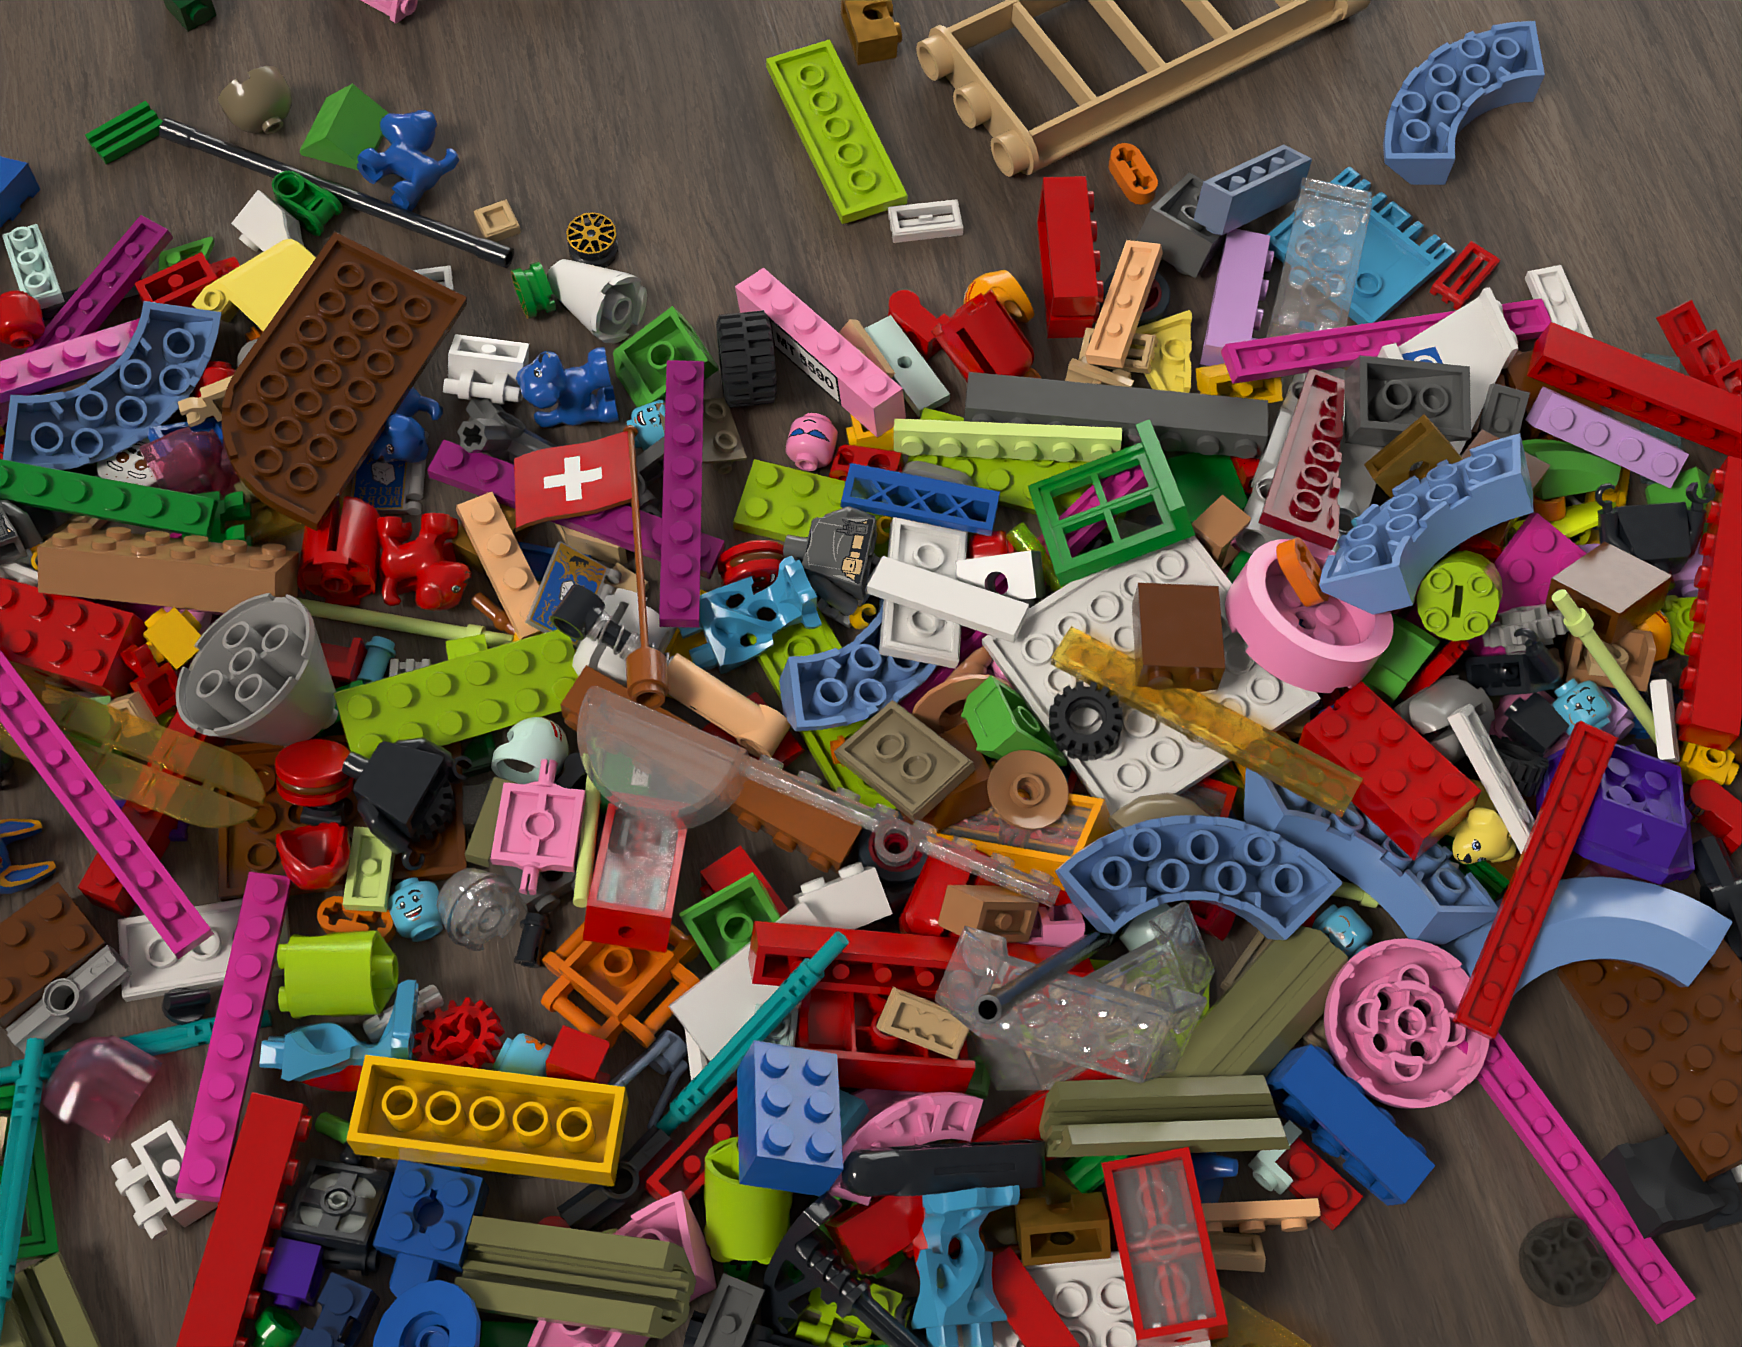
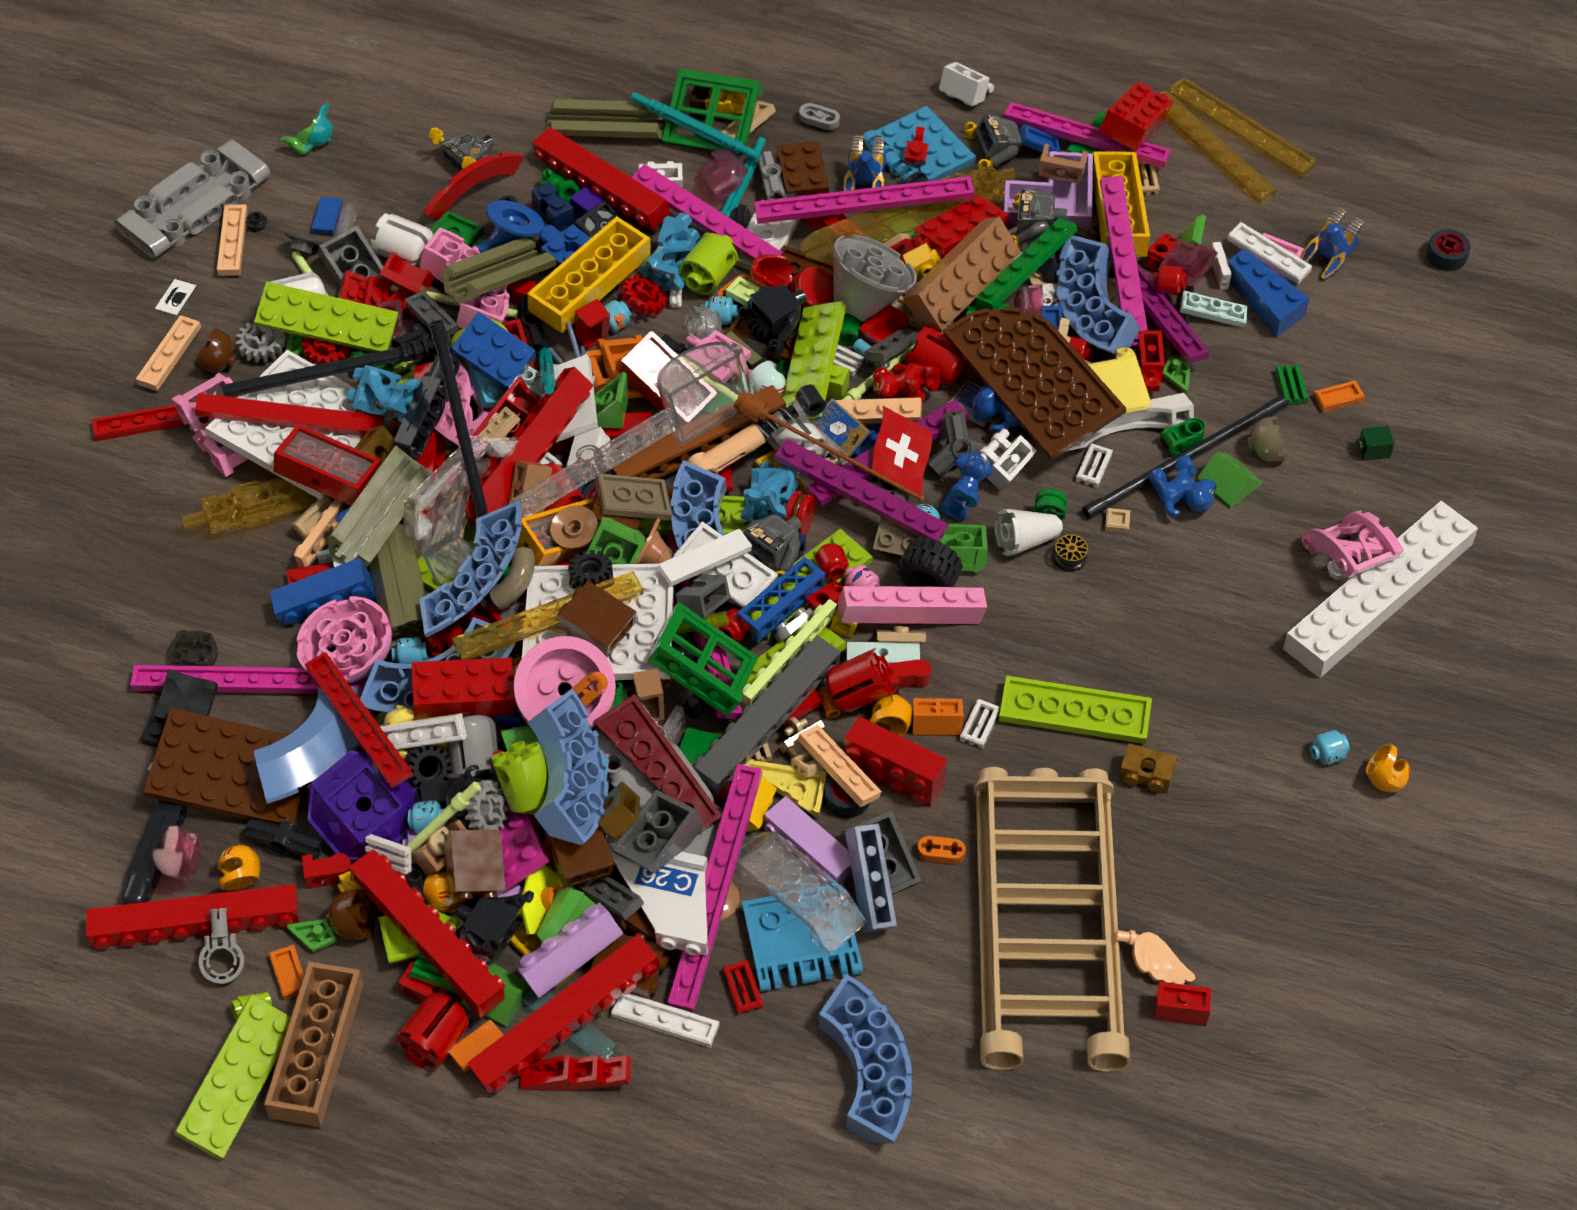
camera: 125 degrees right, 10 degrees down
none -> red head [814,543,849,580]
none -> dark grey hinge [865,327,921,369]
none -> orange hinge [912,698,963,735]
none -> orange tile [1313,380,1365,413]

